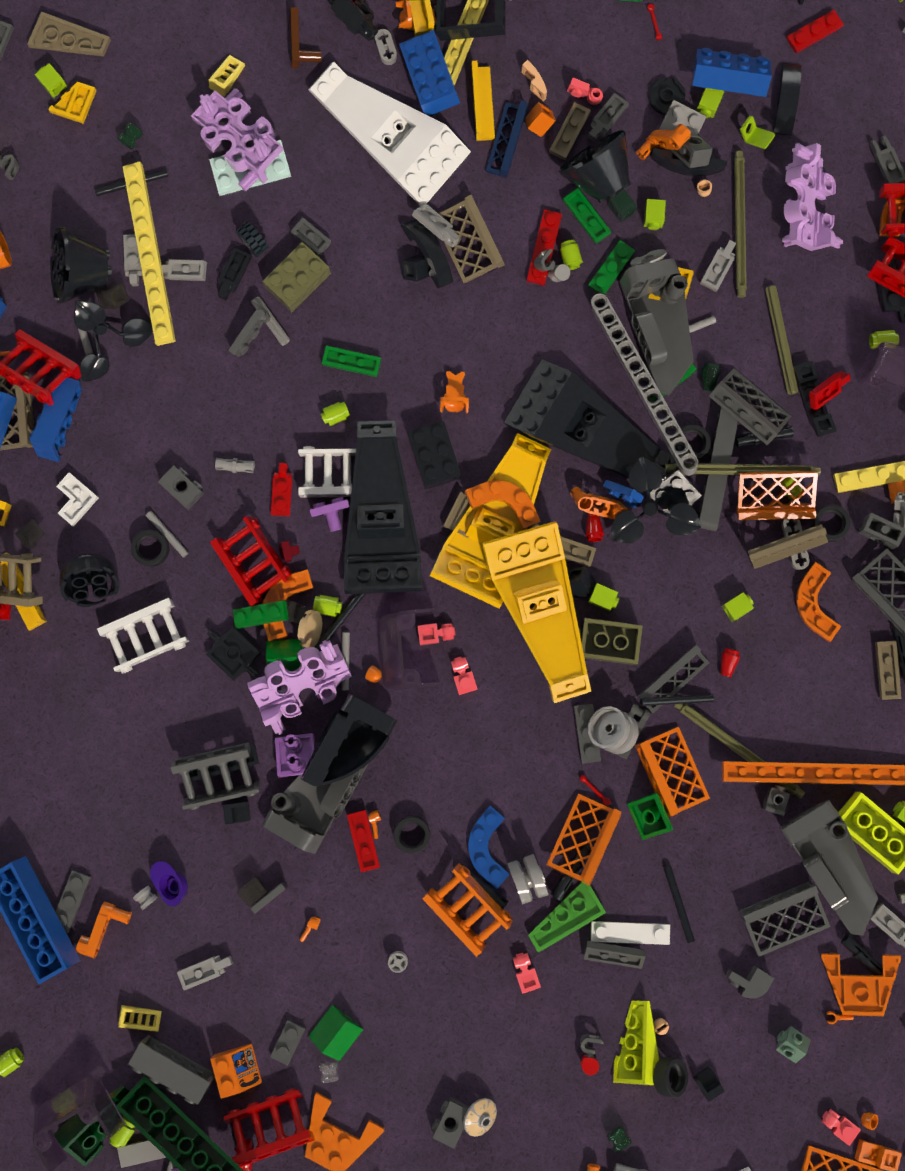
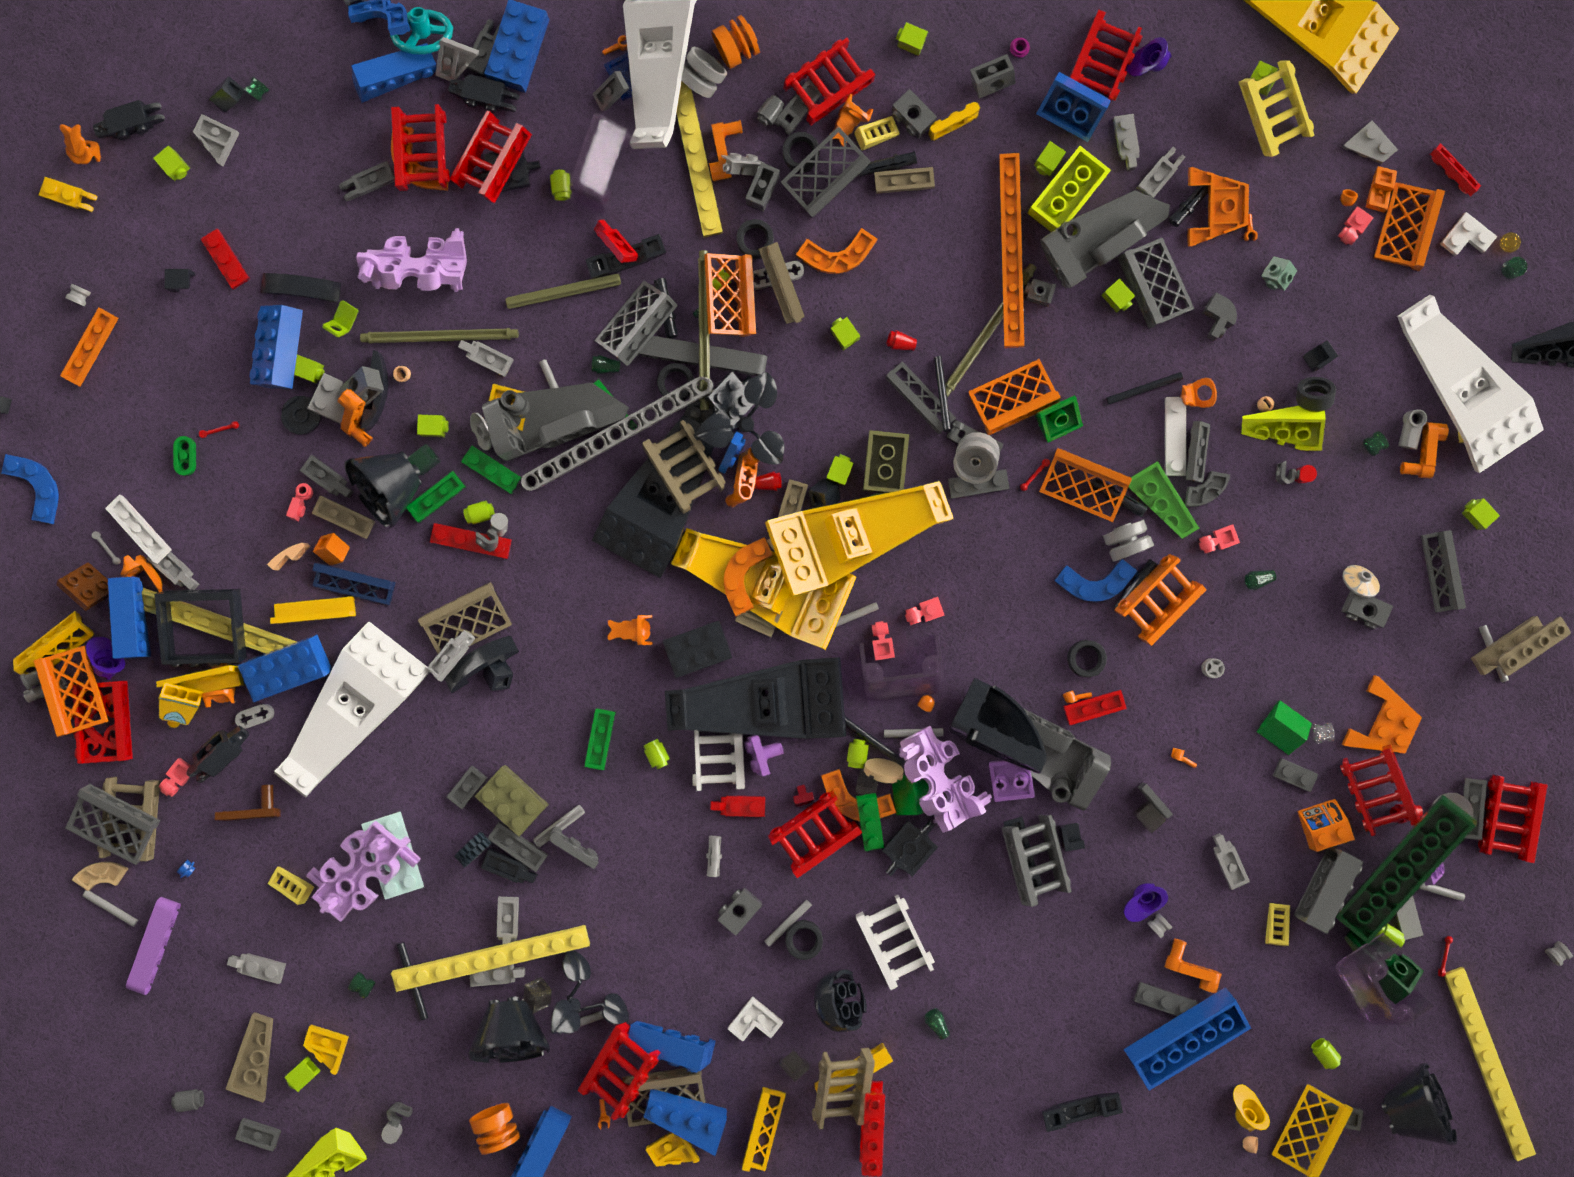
camera: 90 degrees left, 5 degrees up
none -> light grey hinge [227,953,286,984]
none -> dark grey plate [487,822,548,872]
none -> dark tan fence [642,420,726,514]
none -> light grey bar [836,602,879,627]
none -> clear green cone [924,1008,950,1040]
none -> lime brick [1101,278,1135,312]
none -> orange hair [1181,378,1217,408]
none -> dark grey tile [1184,471,1230,507]
none -> clear green cone [1244,570,1277,590]

